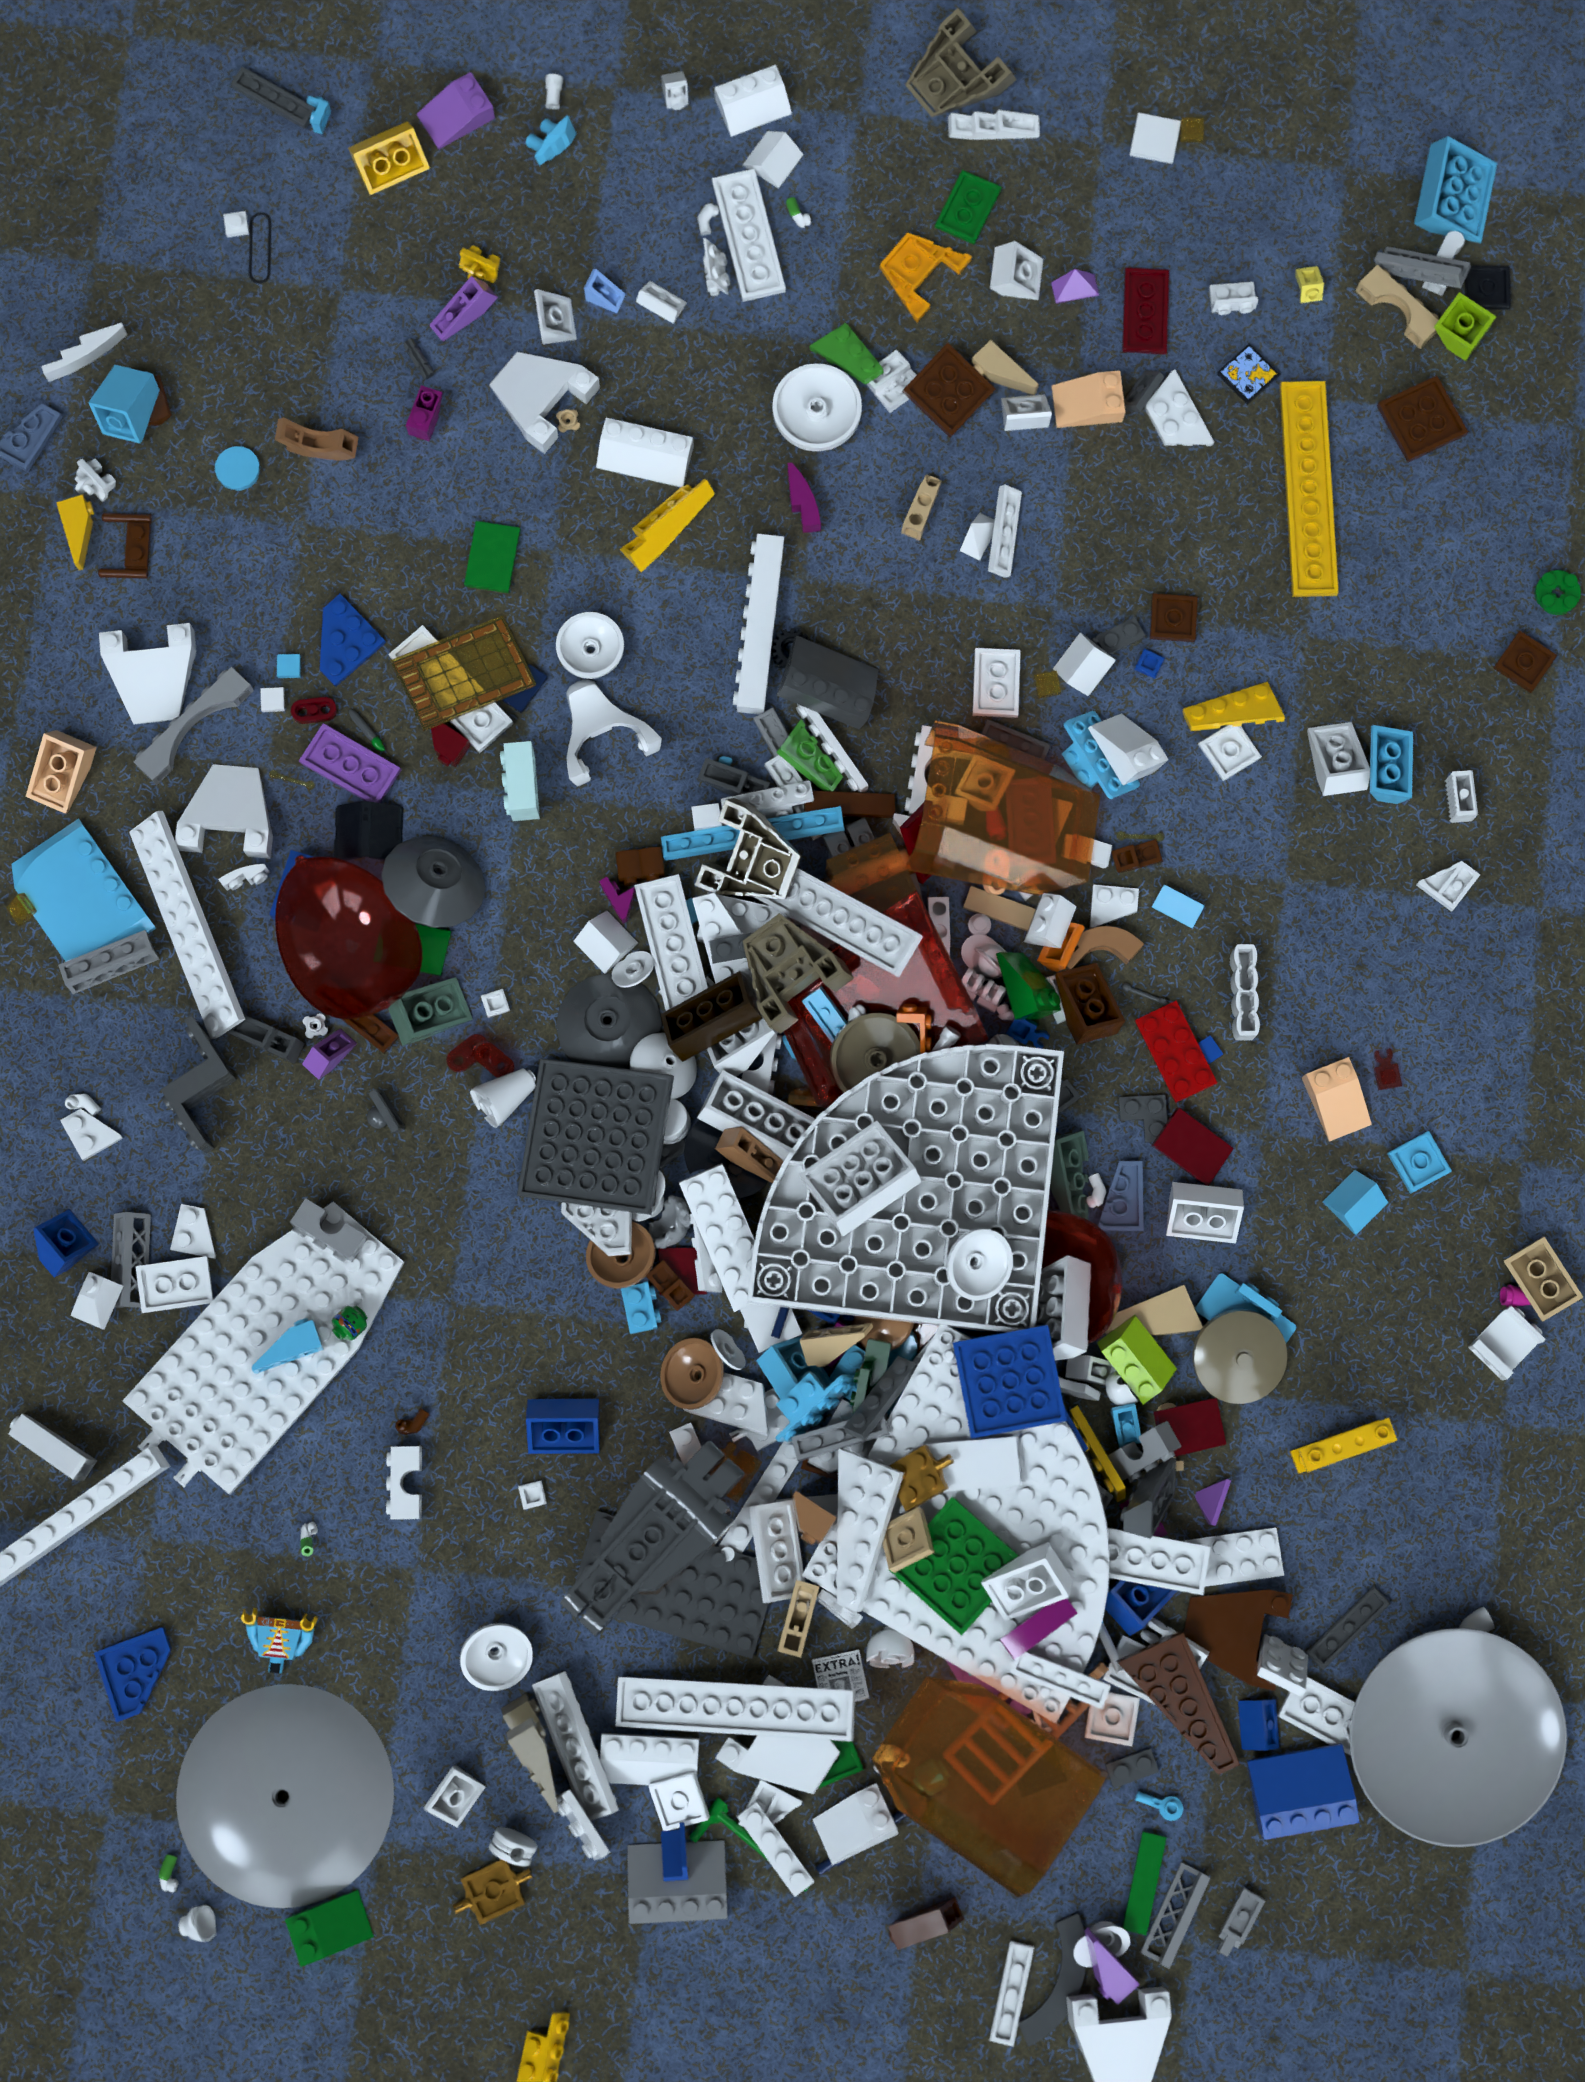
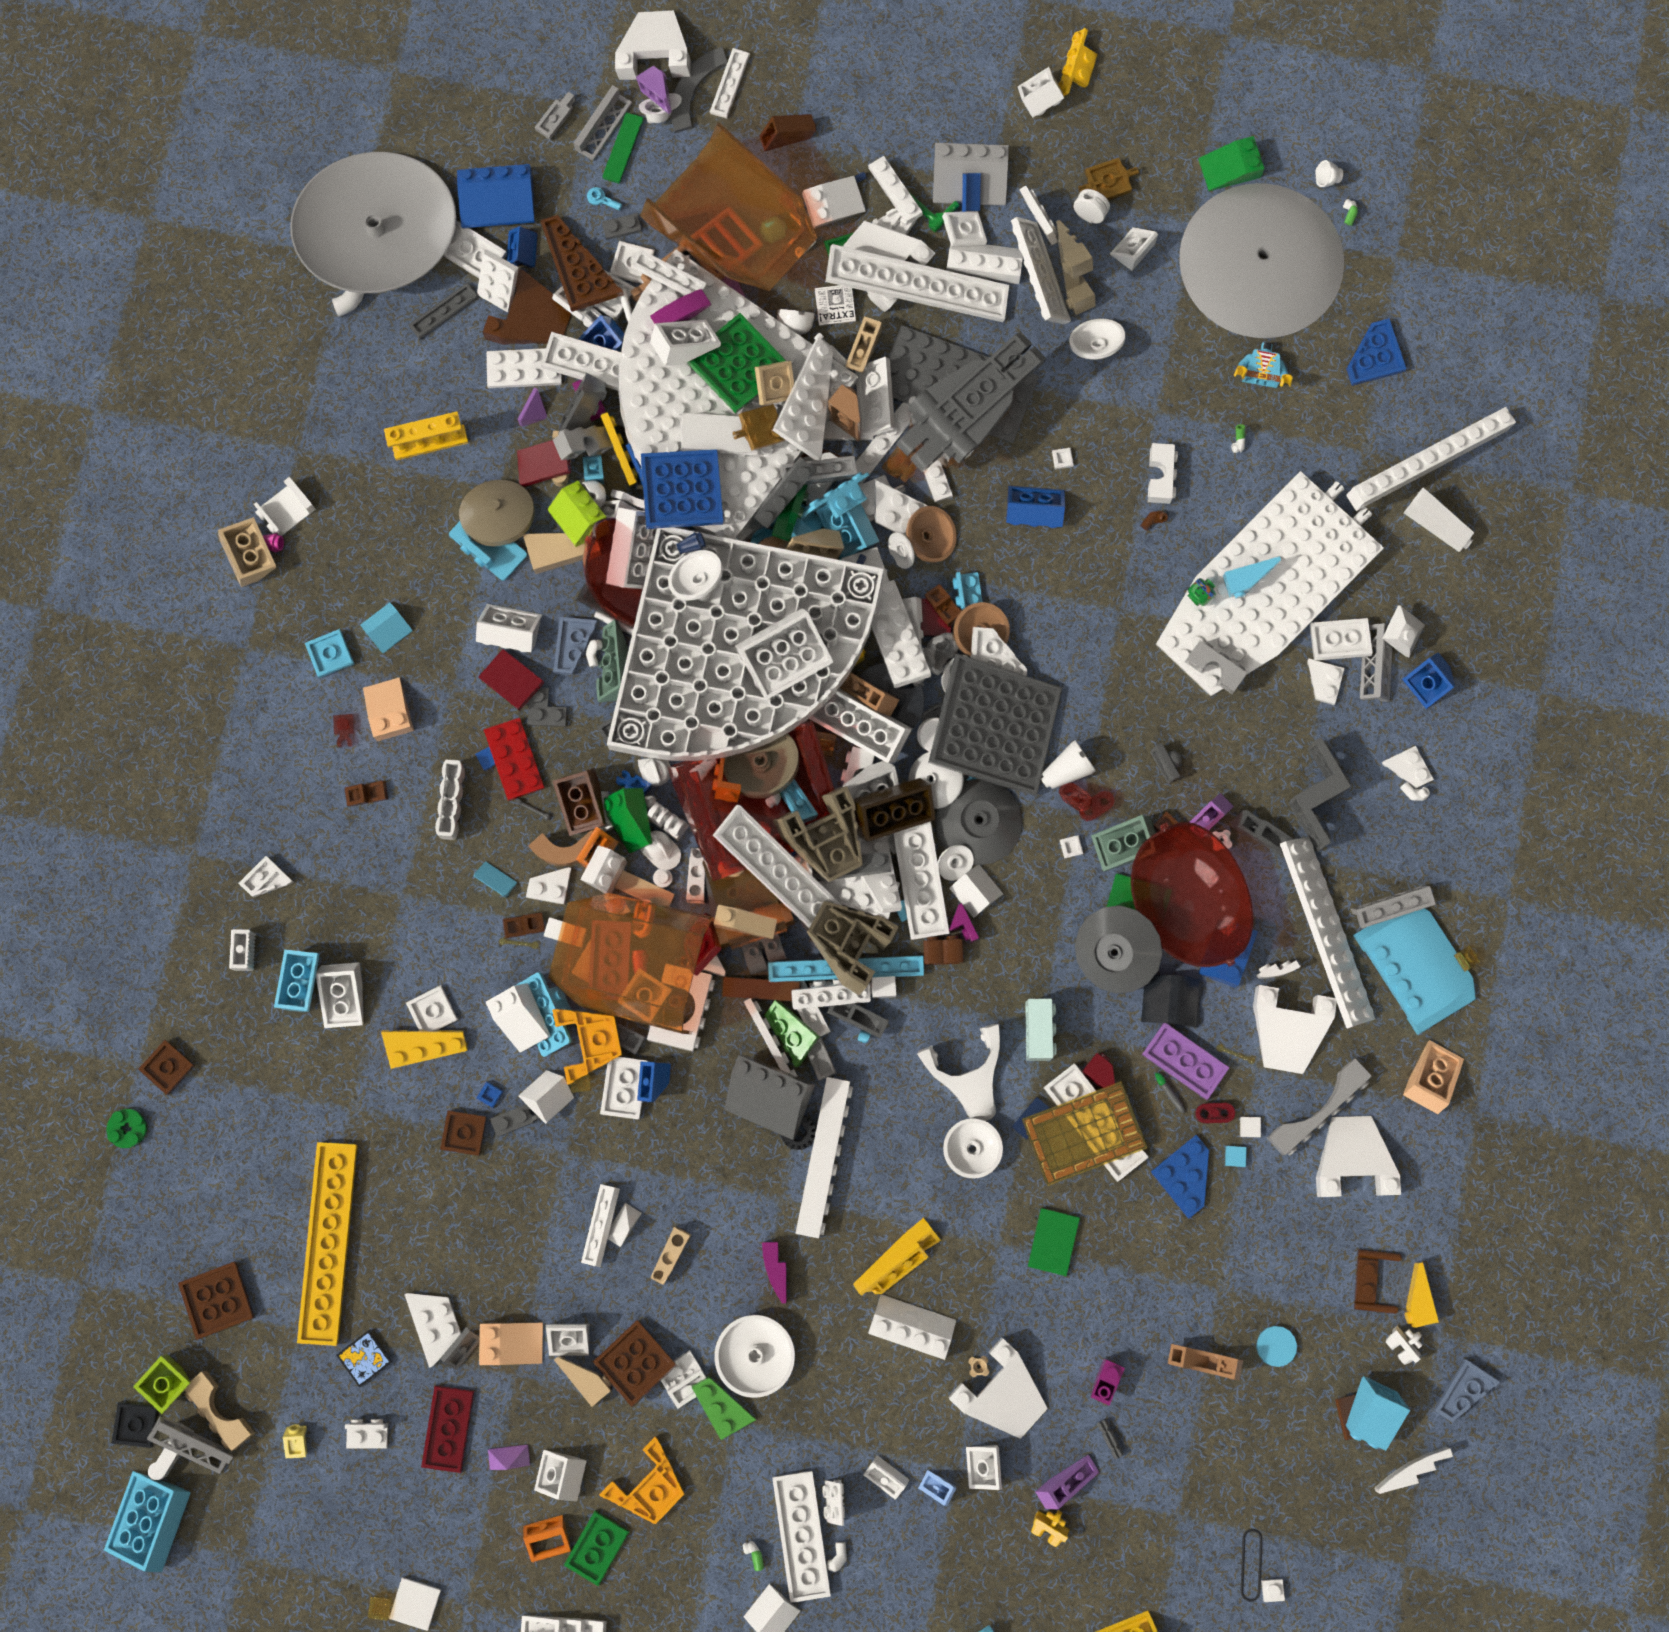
camera: 170 degrees left, 0 degrees up
none -> reddish brown slope [344,780,389,807]
none -> orange tile [523,1515,571,1562]
none -> light orange wing [552,1008,622,1085]
none -> blue slope [637,1061,671,1102]
none -> dark blue cone [676,532,706,554]
none -> tan slope [714,905,777,939]
none -> white slope [1018,67,1064,118]

